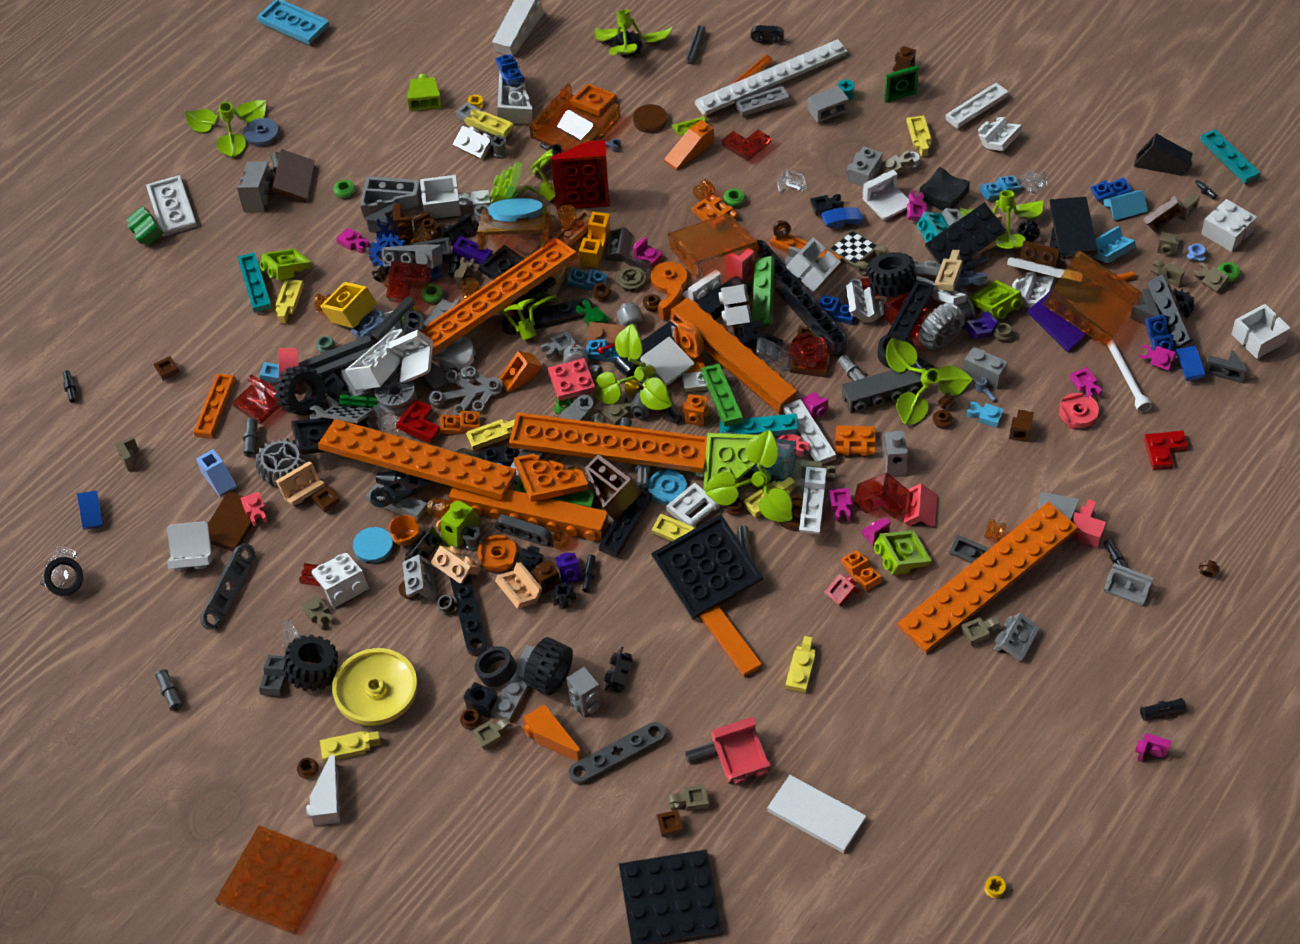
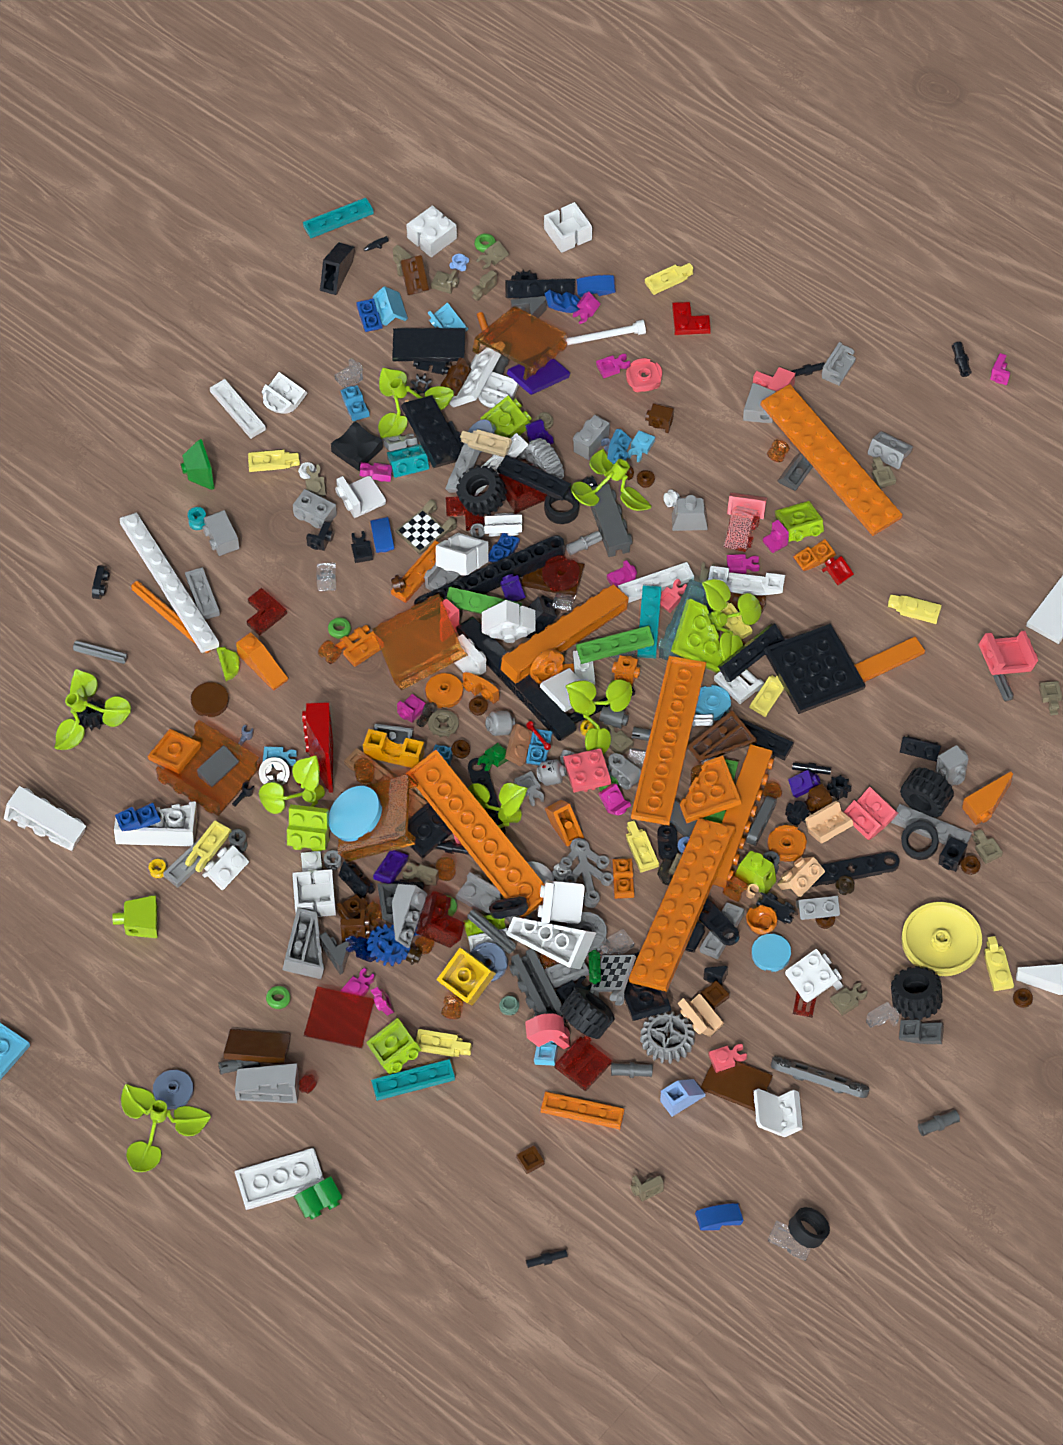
camera: 90 degrees left, 5 degrees up
red plate [396,399,440,443] -> none
dark grey piece [569,722,666,785] -> none
orange plate [835,425,875,457] -> none
reddish brown brick [893,46,916,72] -> none
reddish brown plate [1199,560,1220,577] -> none
dark grey slope [1205,350,1247,383] -> none
none -> clear red plate [299,1074,317,1094]
none -> clear red piece [304,986,375,1049]
none -> black bracket [306,521,334,551]
none -> dark pink plate [371,987,394,1016]
none -> dark purple bracket [500,574,526,602]
none -> dark pink bracket [598,783,631,816]
none -> dark azure slope [608,429,632,464]
none -> light yellow hinge [645,263,693,295]
none -> white plate [664,490,680,507]
none -> black slope [703,966,728,986]
none -> black plate [718,623,784,682]
none -> coral slope [843,787,898,840]

